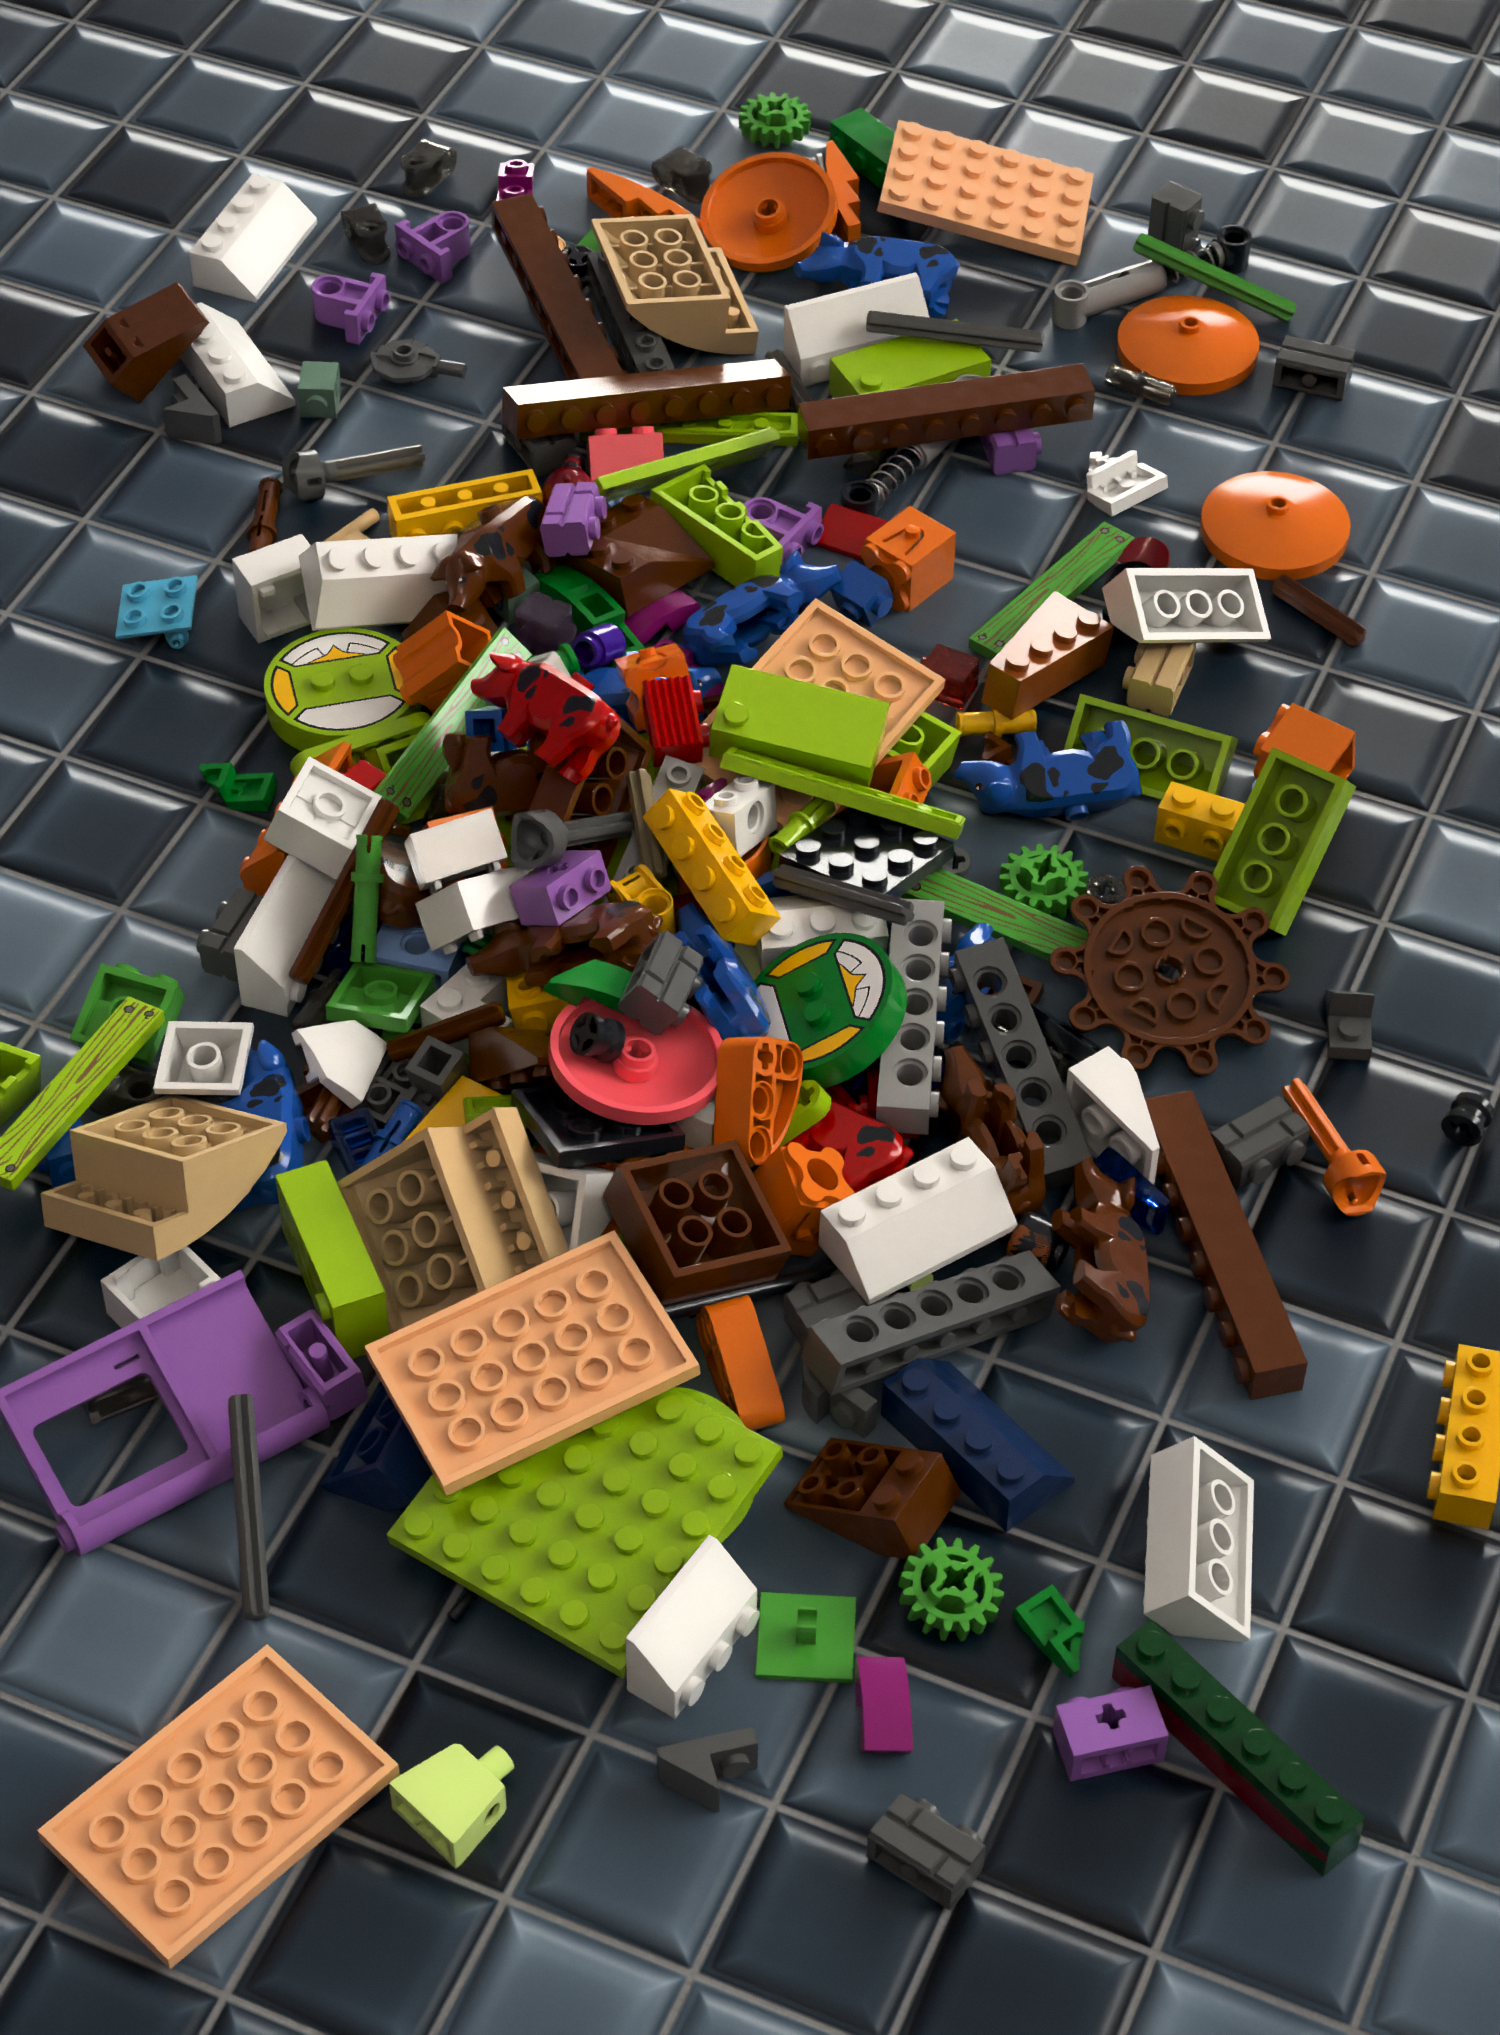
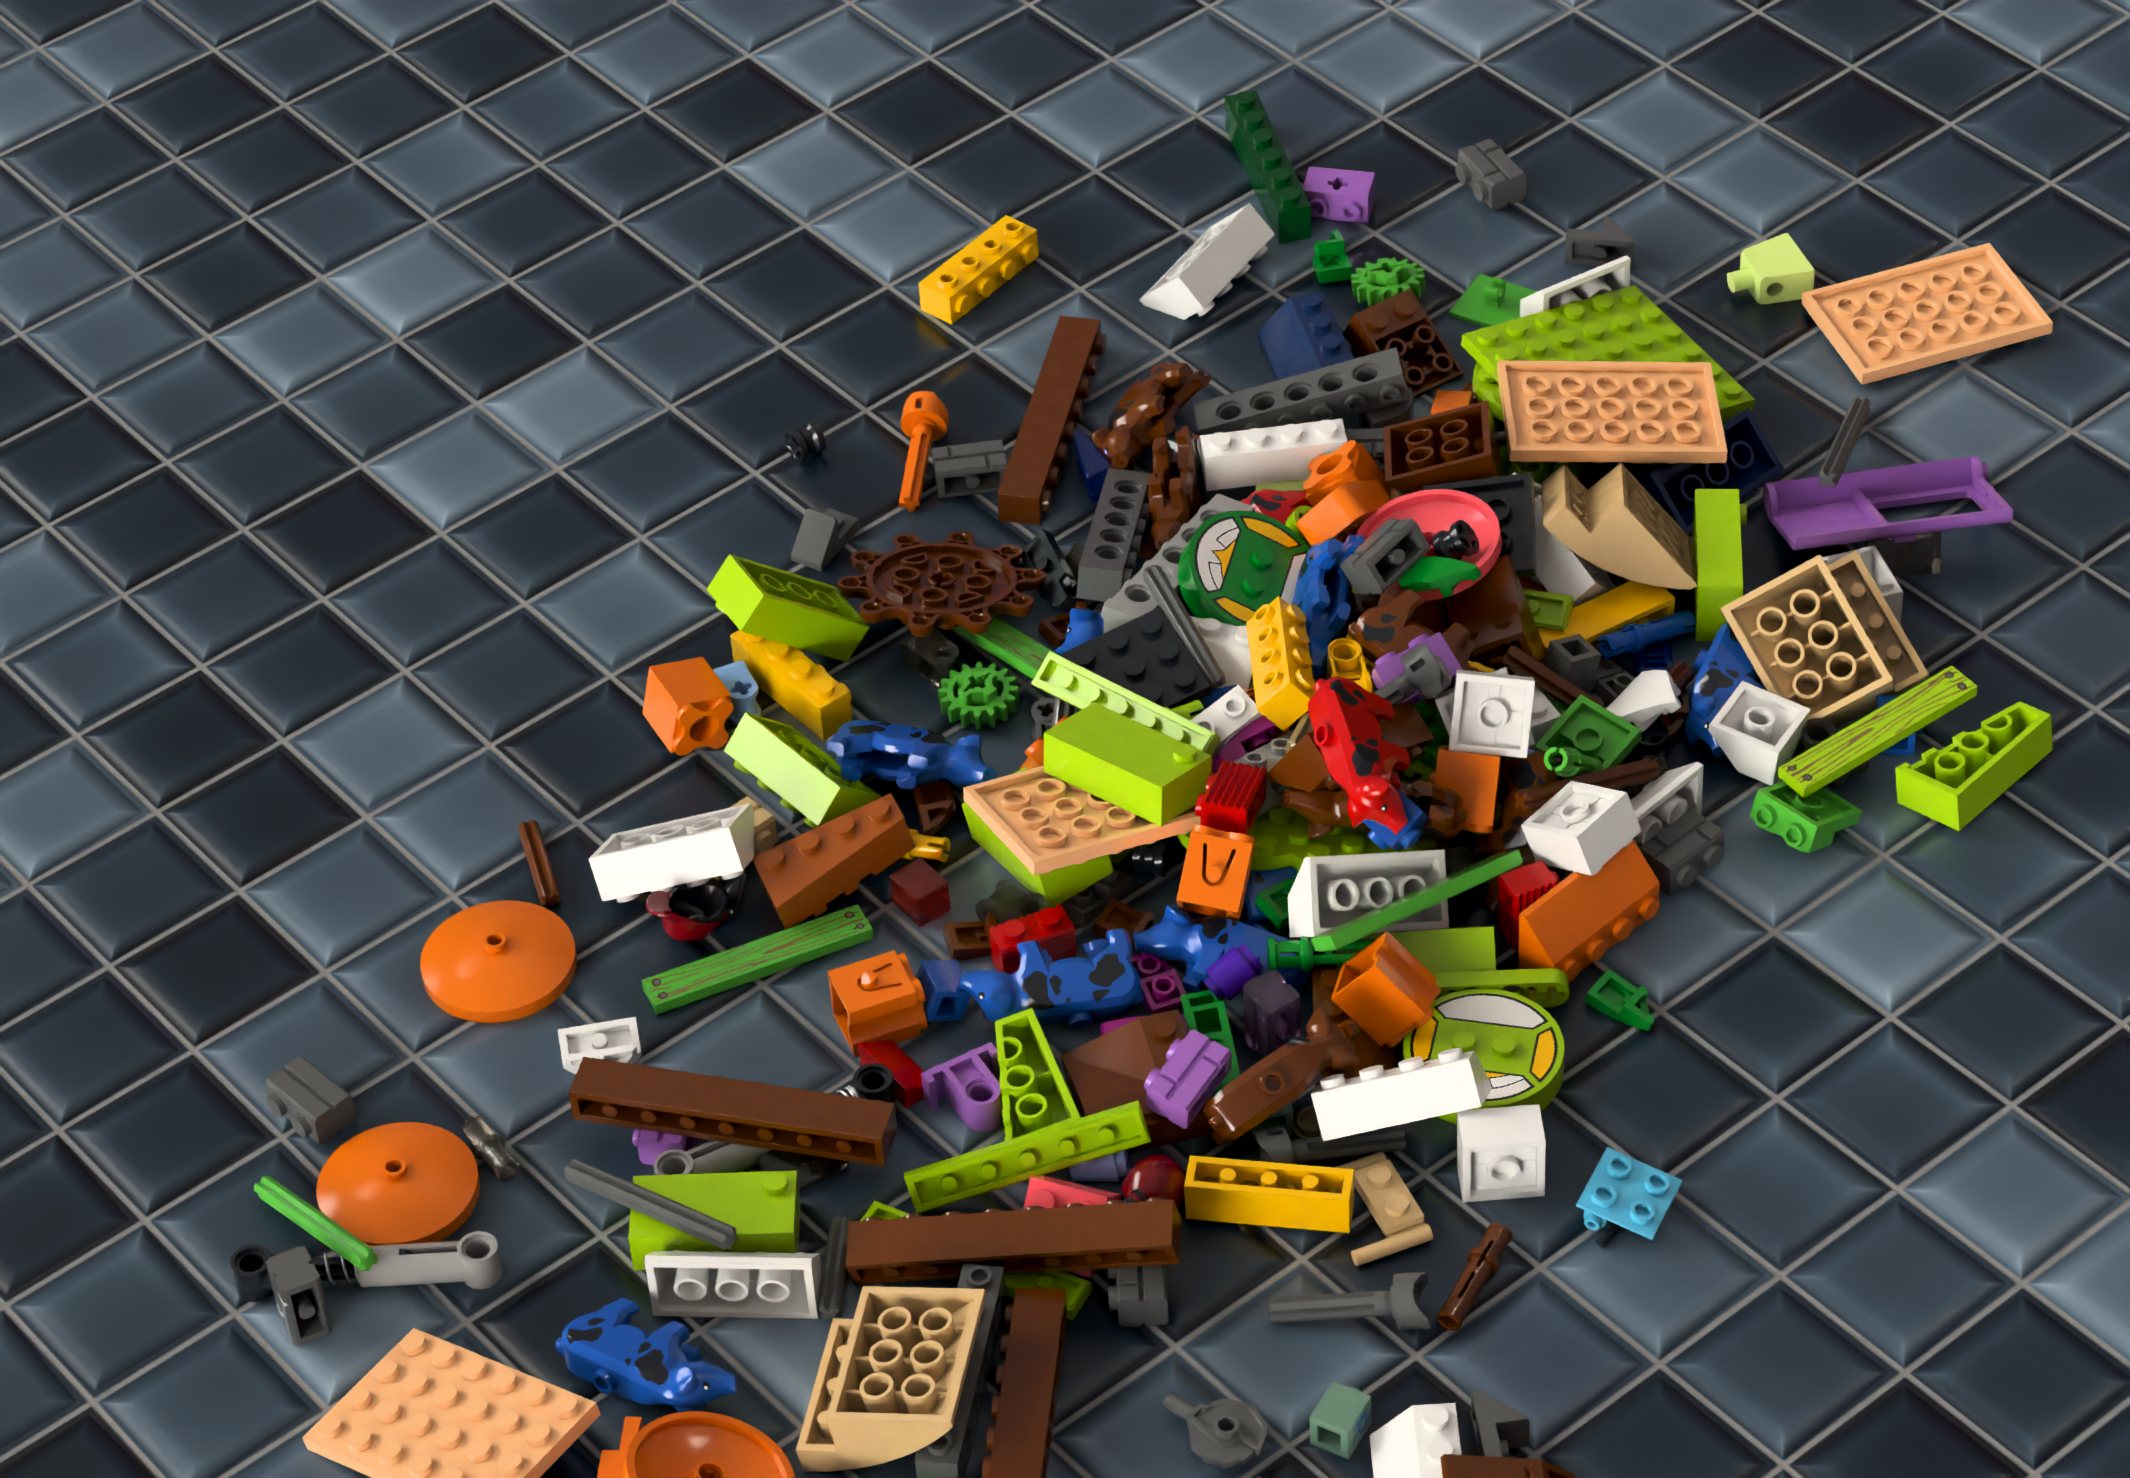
camera: 150 degrees left, 5 degrees down
medium lavender brick [275,1309,368,1421] -> none
magenta slope [855,1656,913,1754] -> none
white slope [1066,1046,1160,1207] -> none

